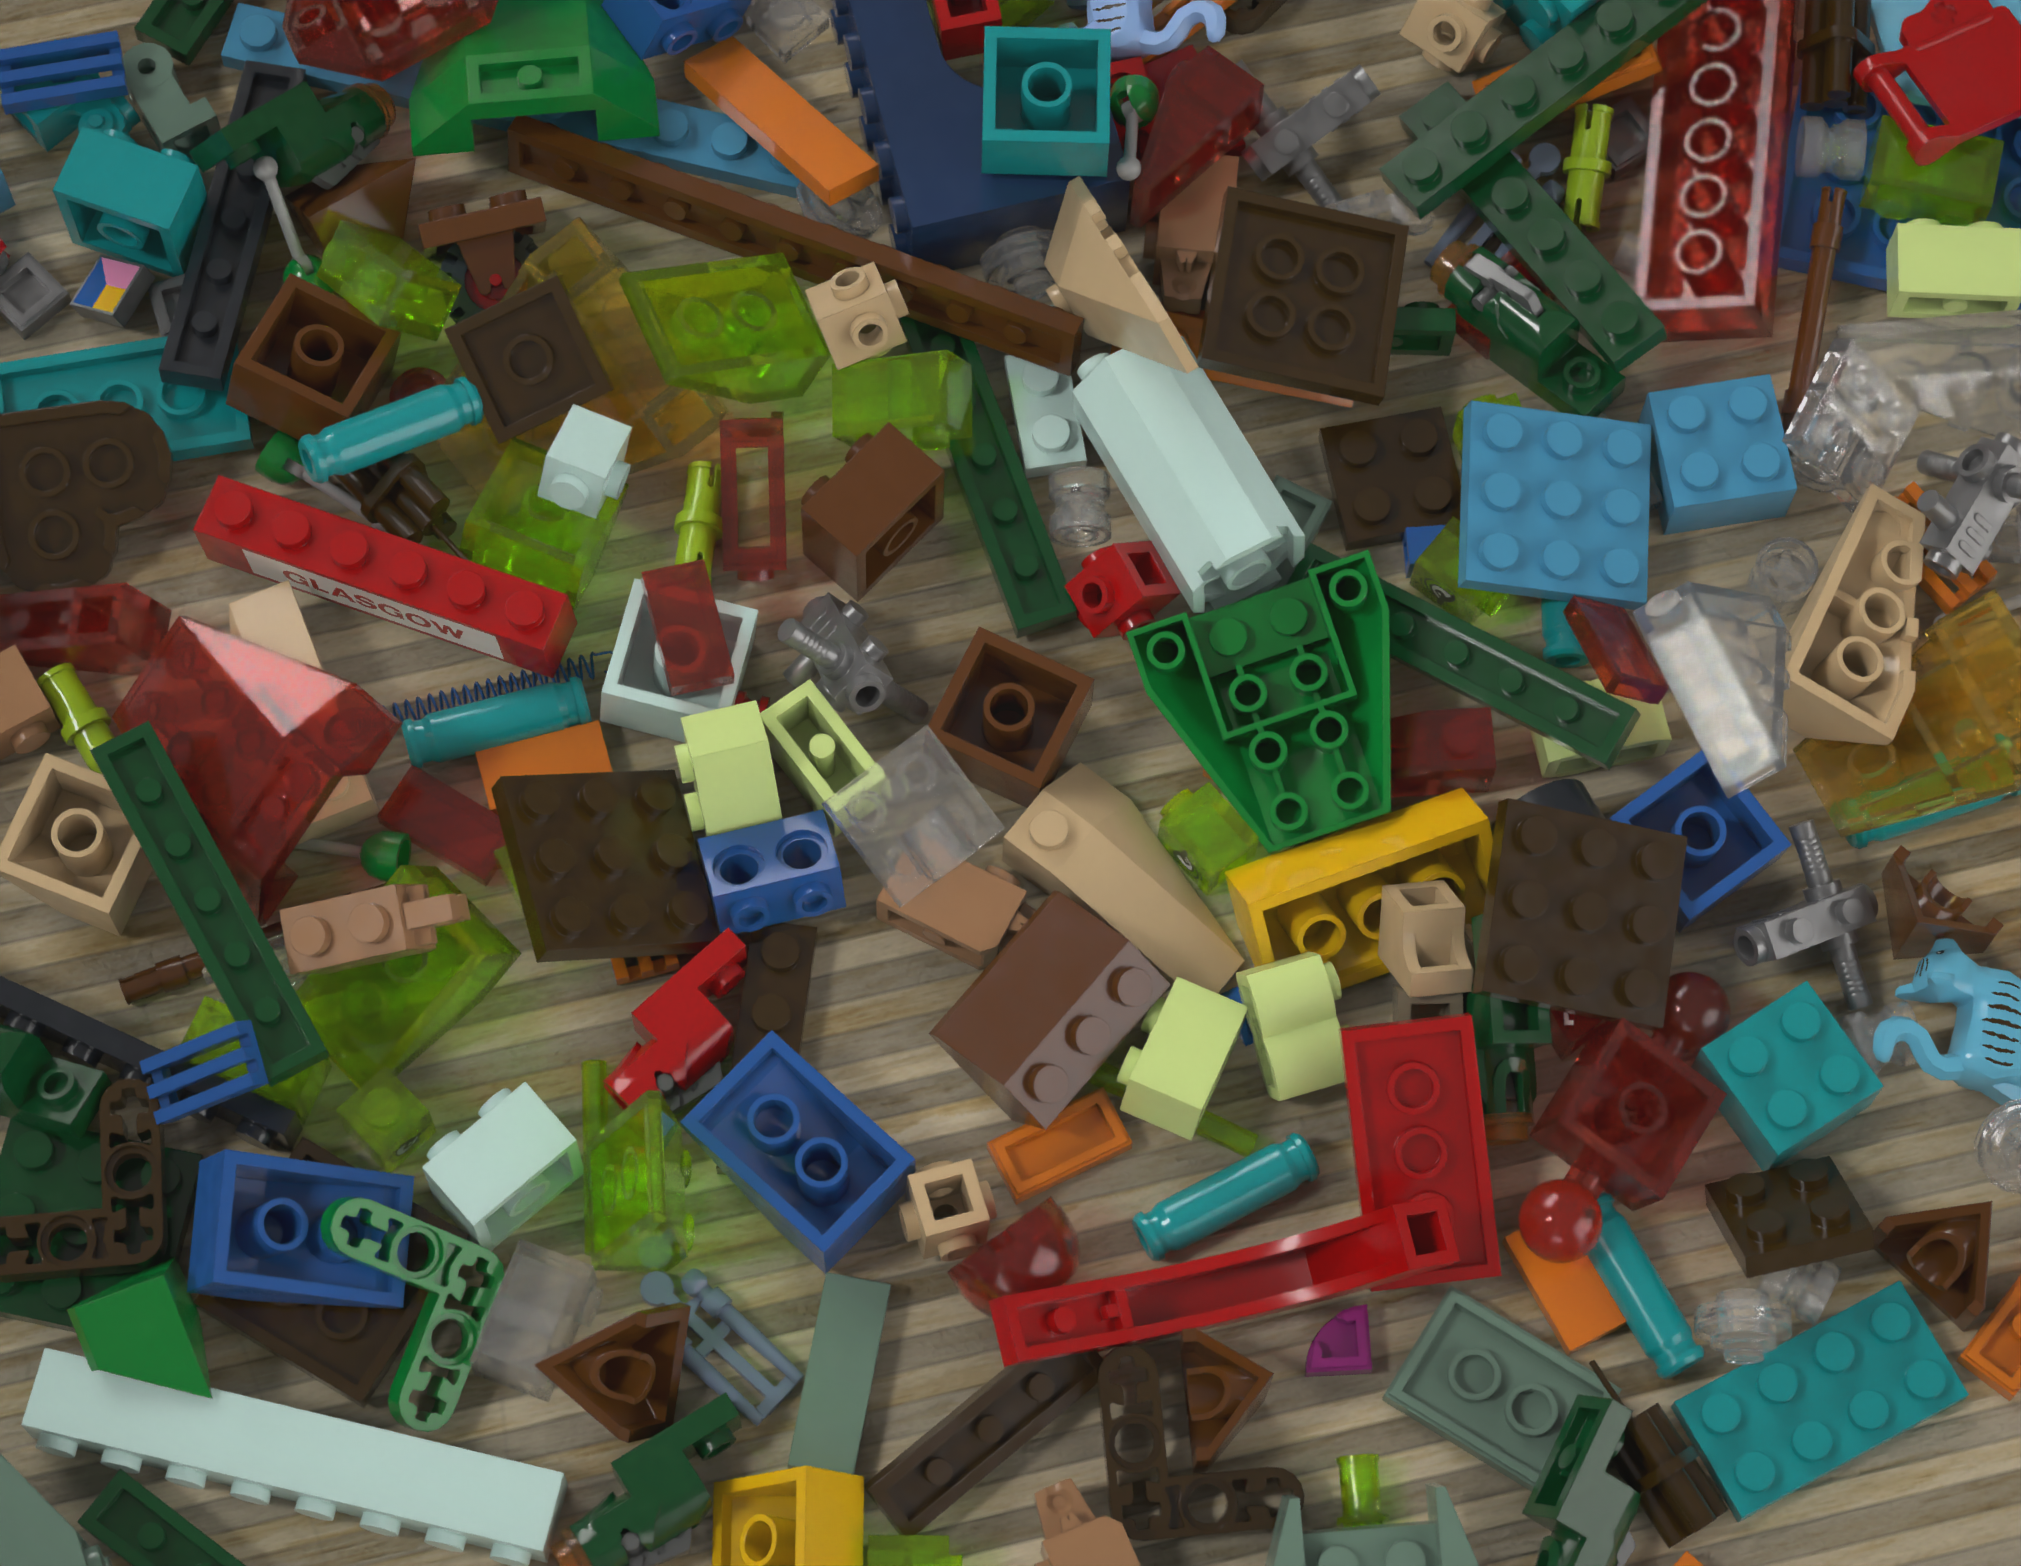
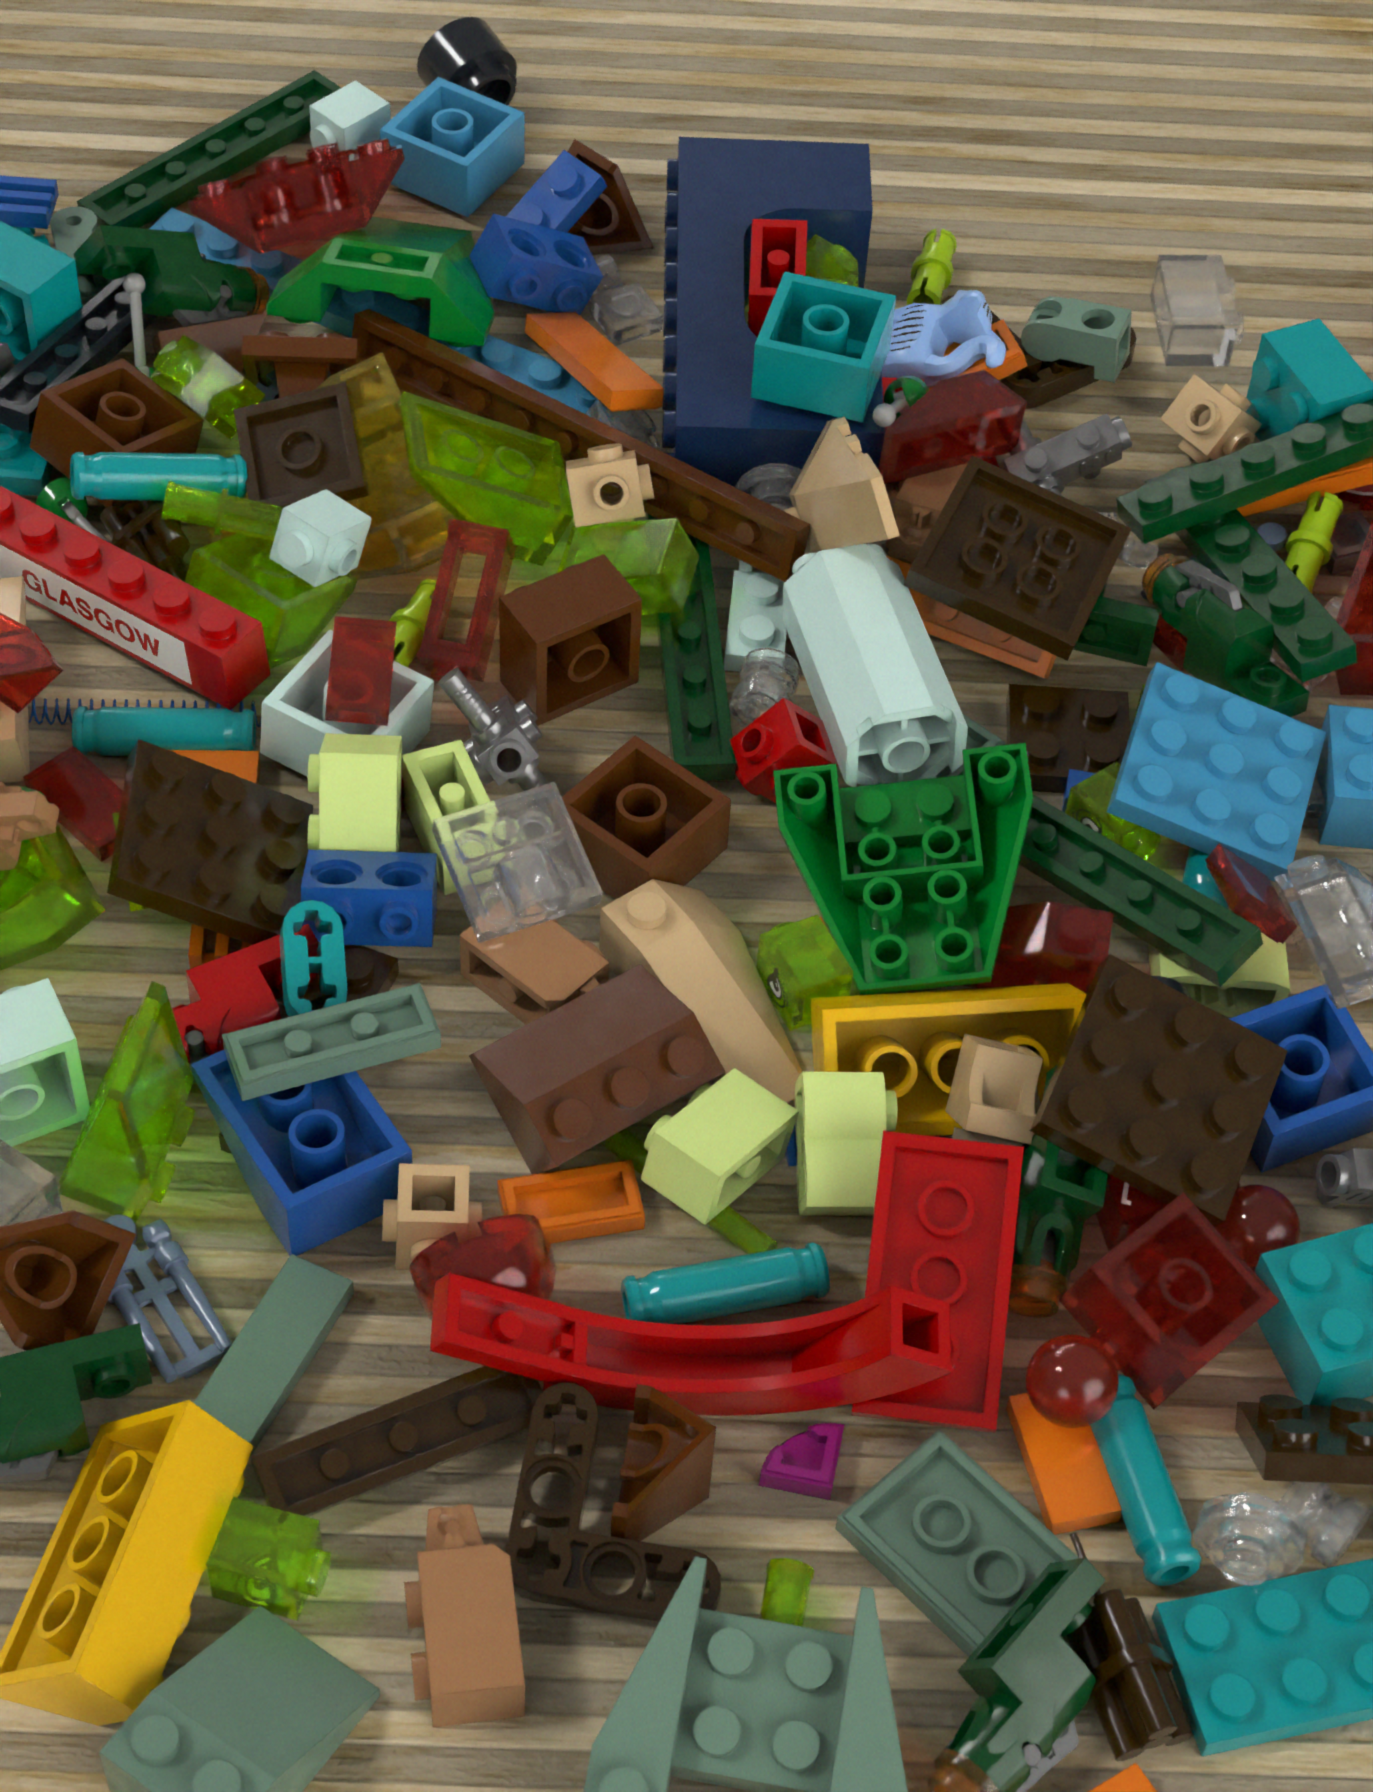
camera: 15 degrees right, 20 degrees down
none -> clear neon green axle [162,481,282,541]
none -> sand green tile [222,983,441,1101]
none -> teal beam [279,900,347,1017]

